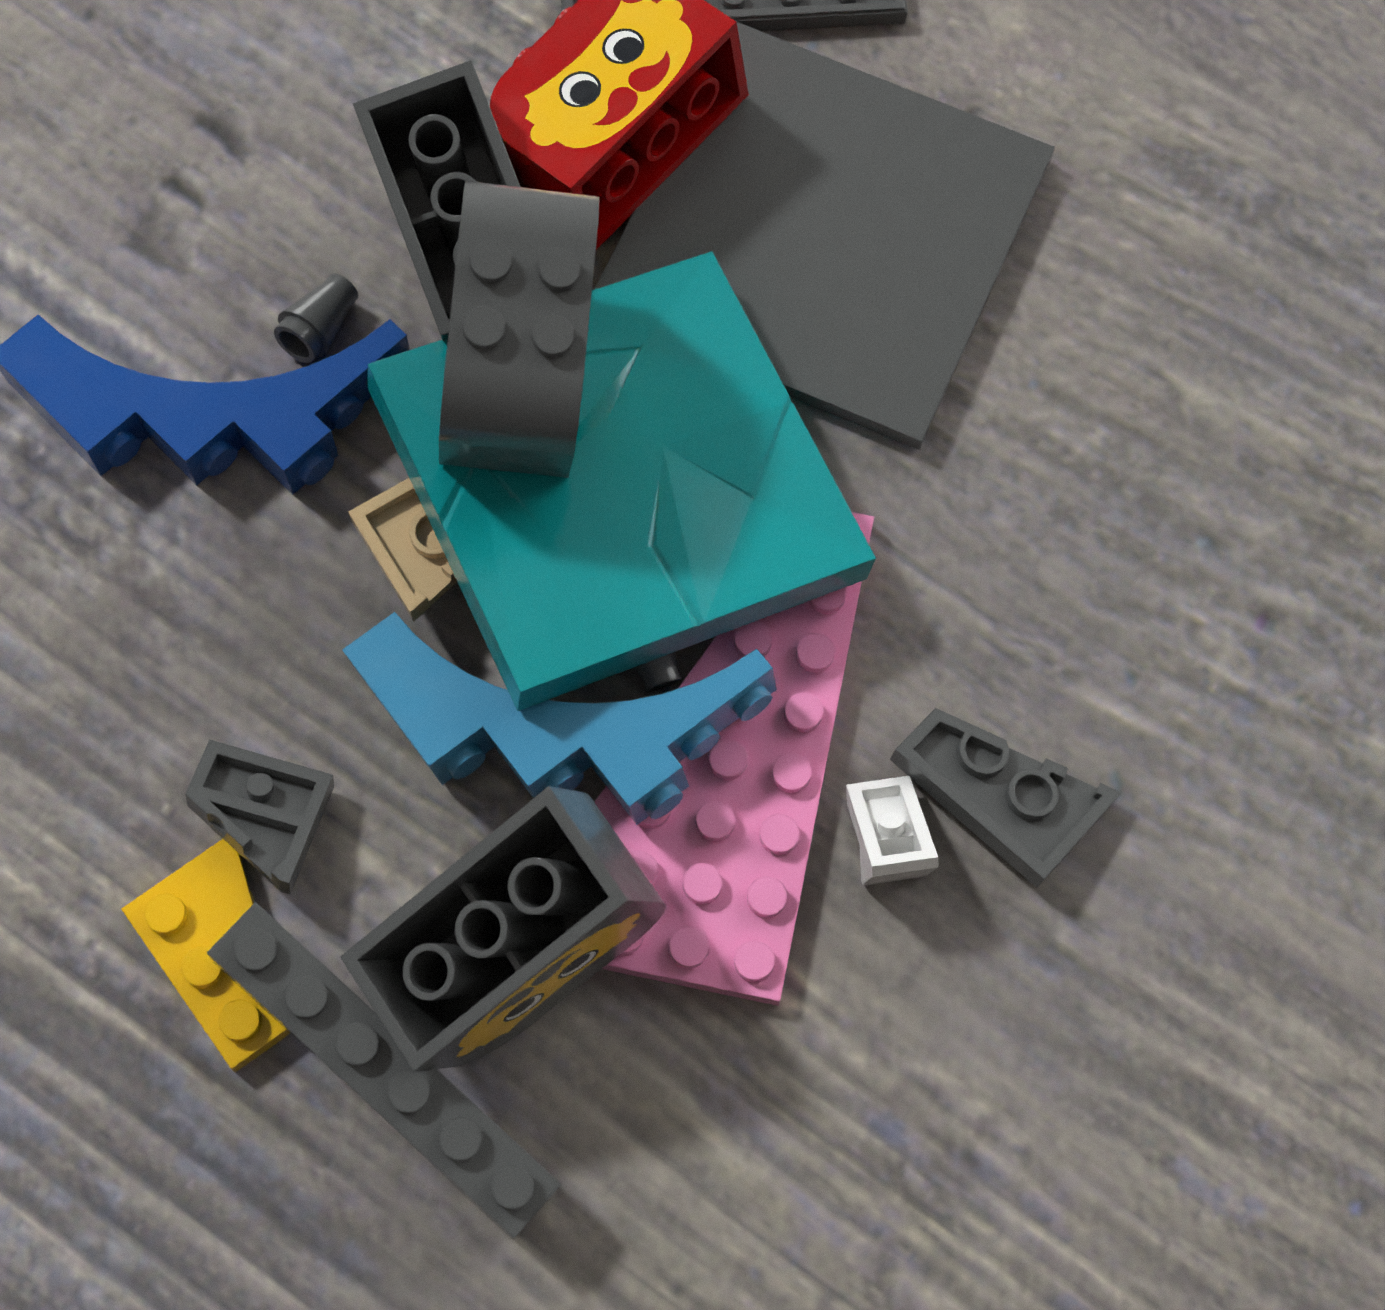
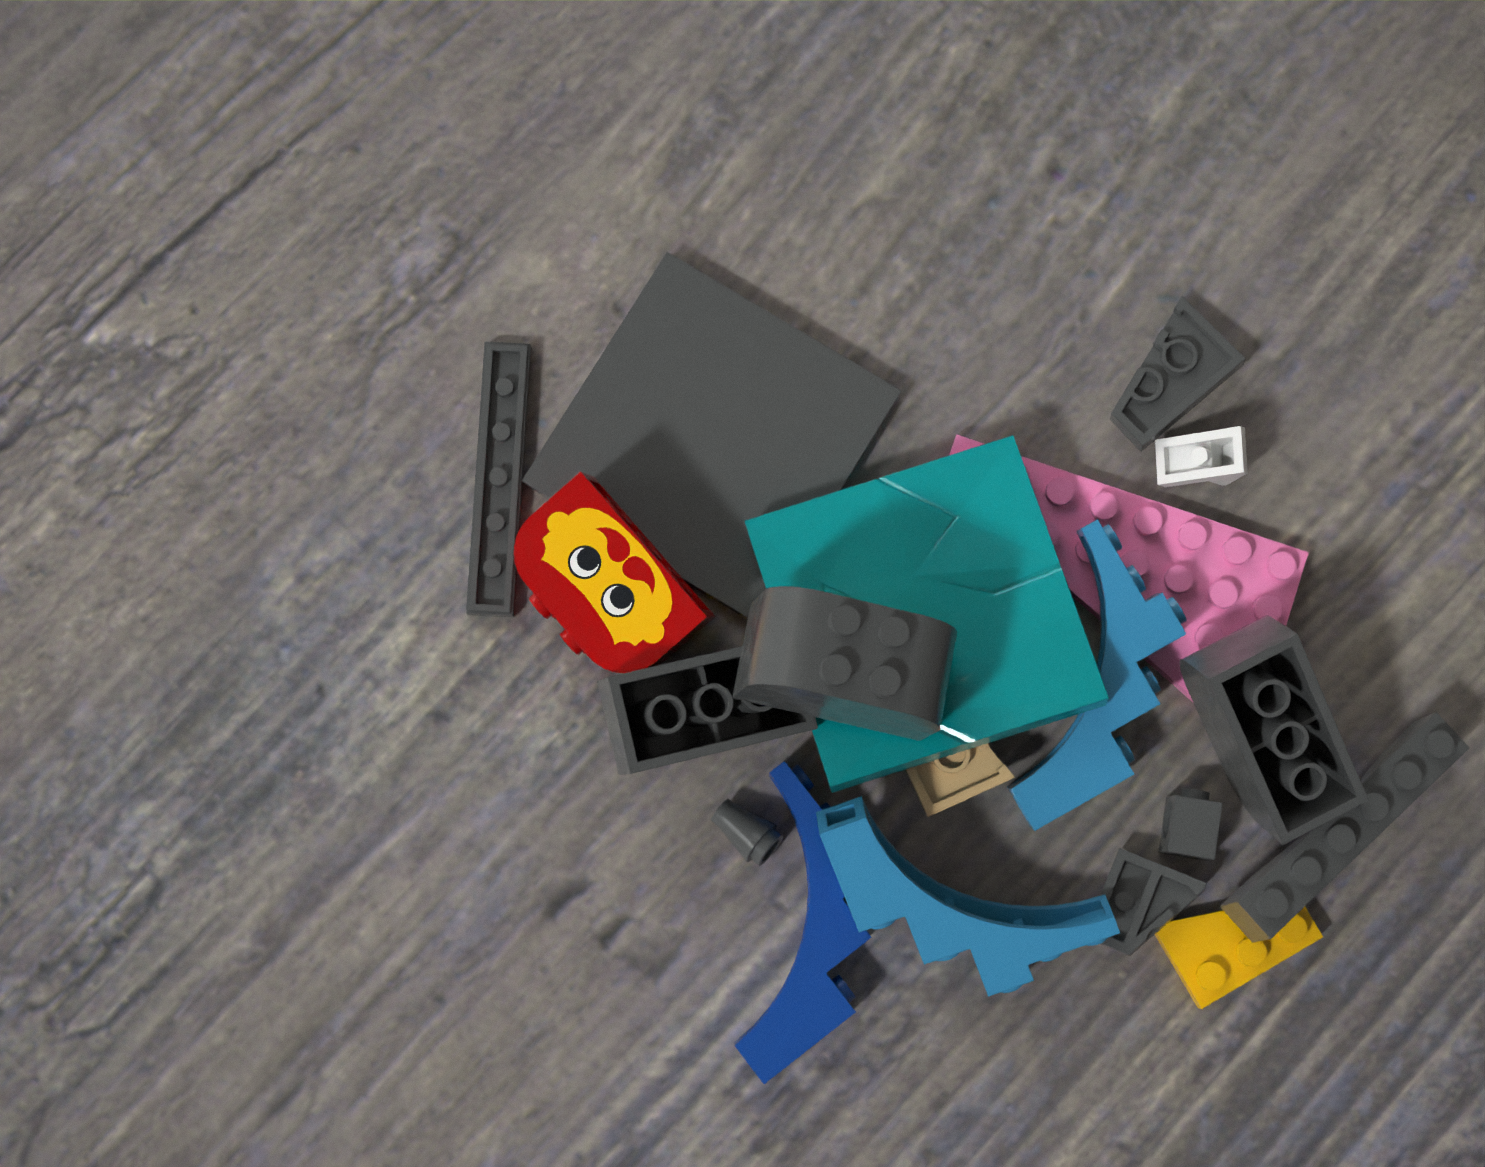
camera: 80 degrees left, 10 degrees up
none -> dark azure arch [816,796,1120,997]
none -> dark grey brick [1158,788,1223,861]

